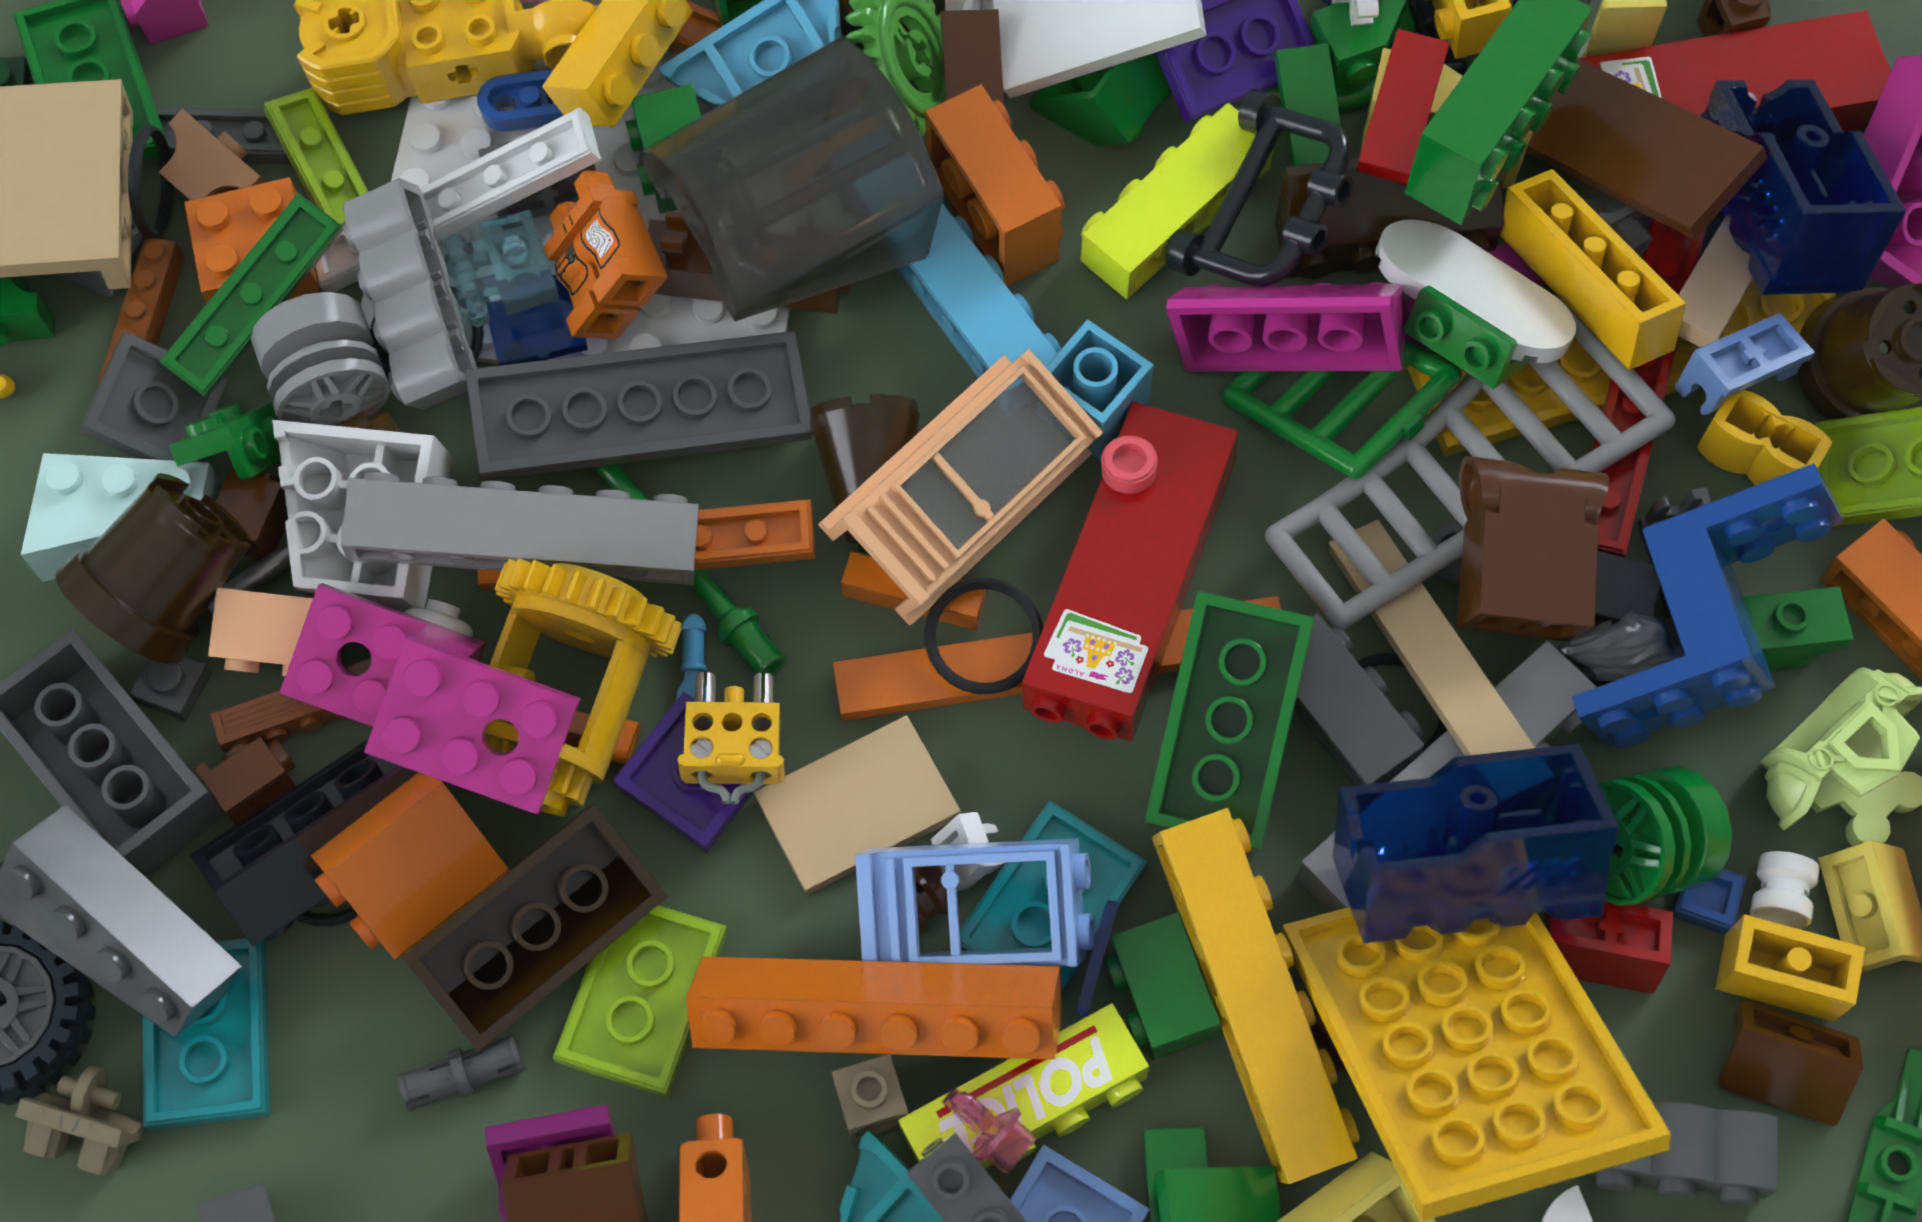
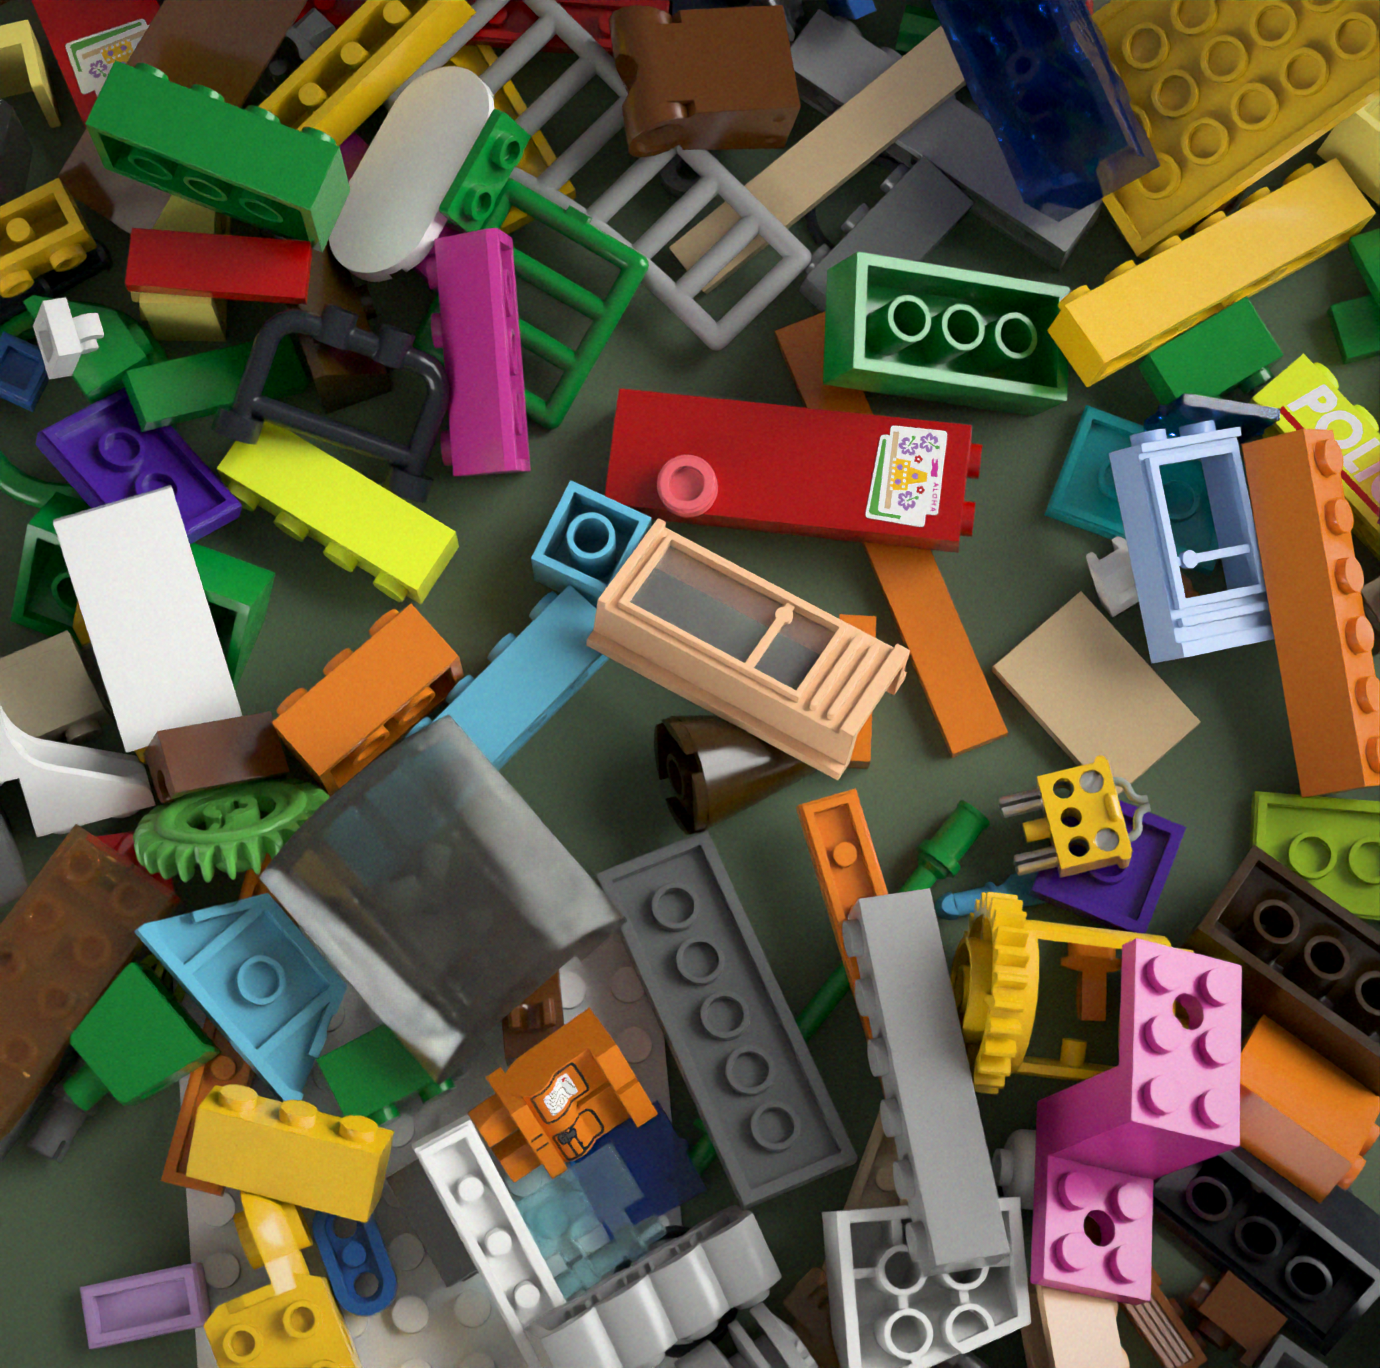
camera: 105 degrees left, 10 degrees up
black tyre [924,578,1044,694] -> none

